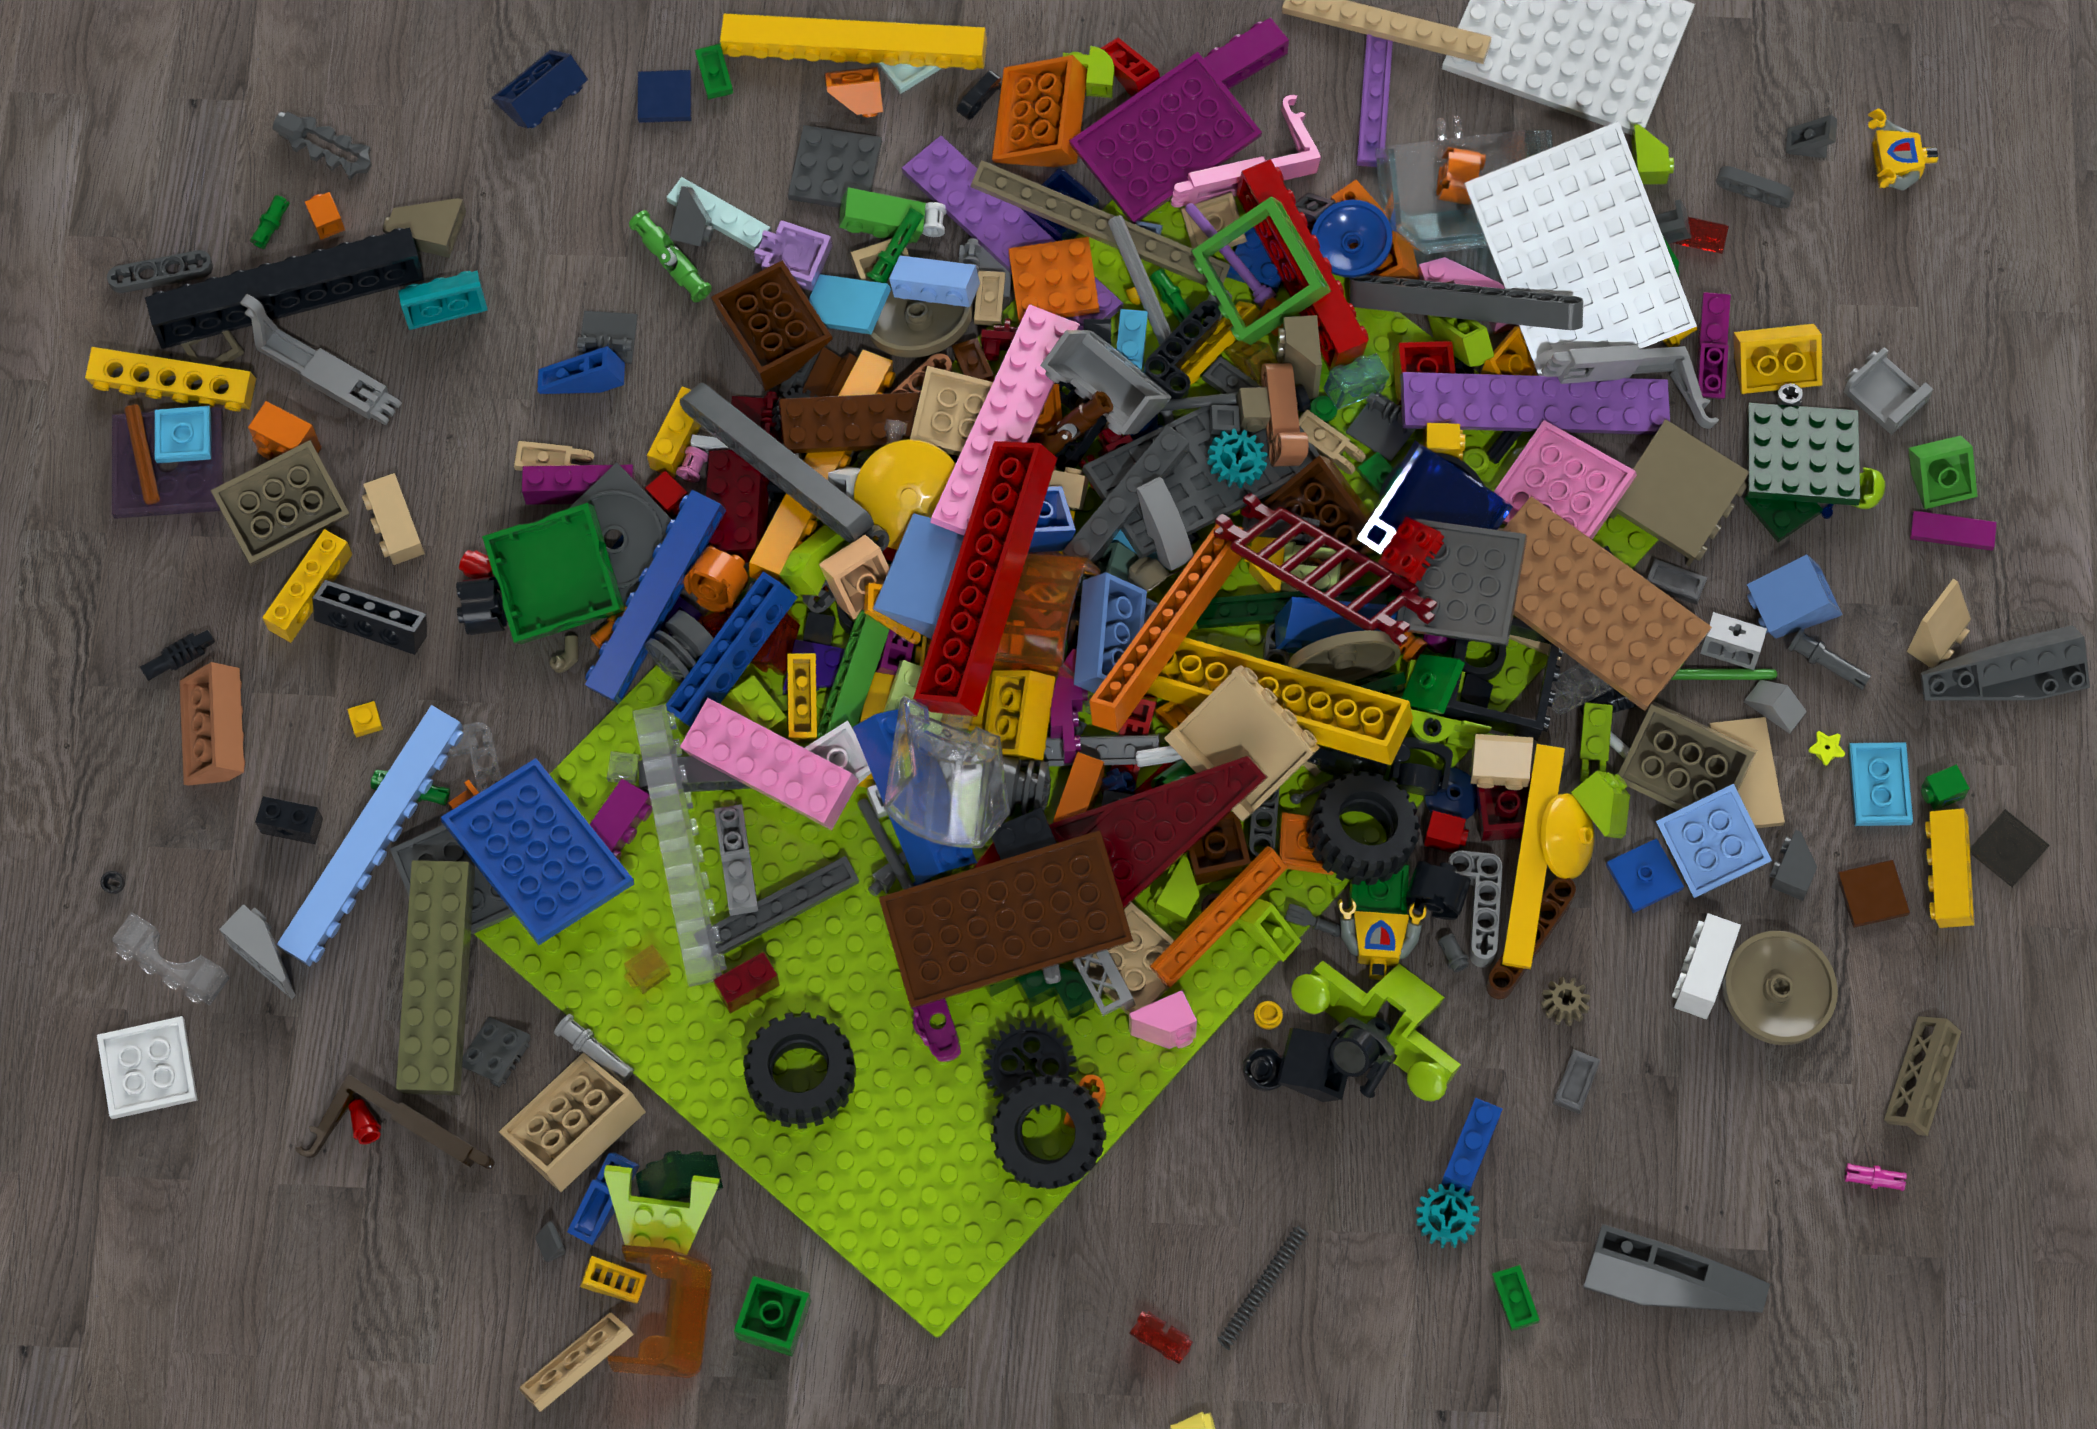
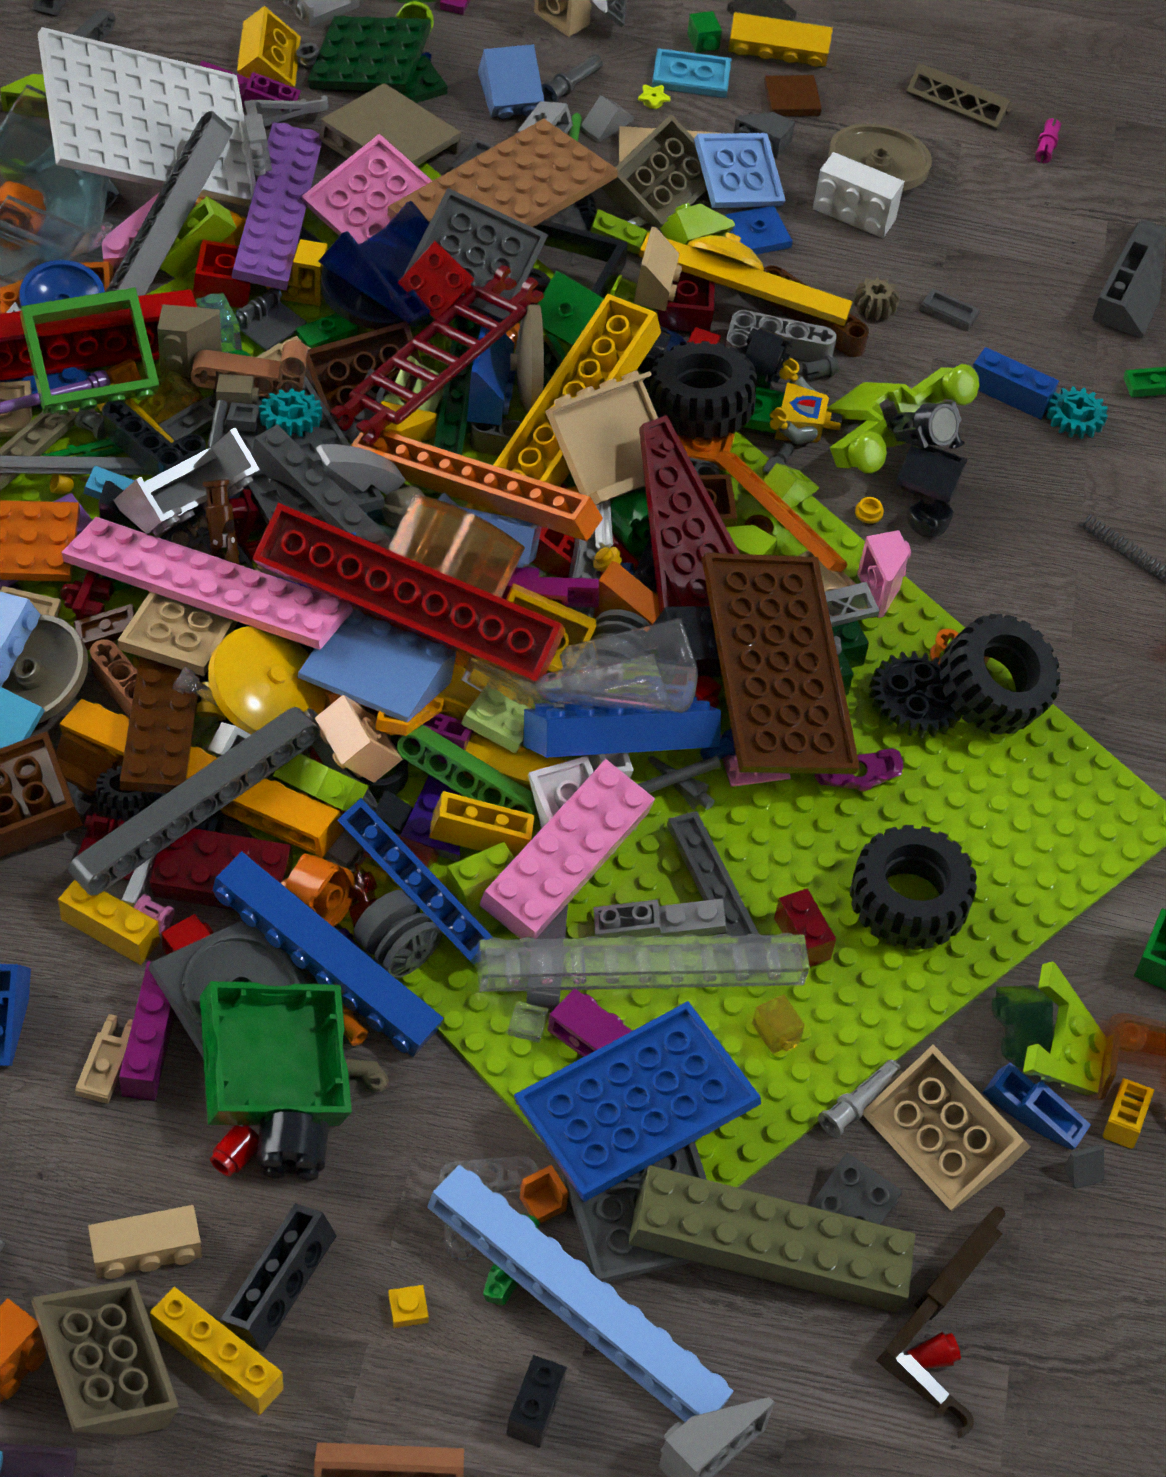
camera: 90 degrees left, 15 degrees down
none -> yellow plate [593,547,622,573]

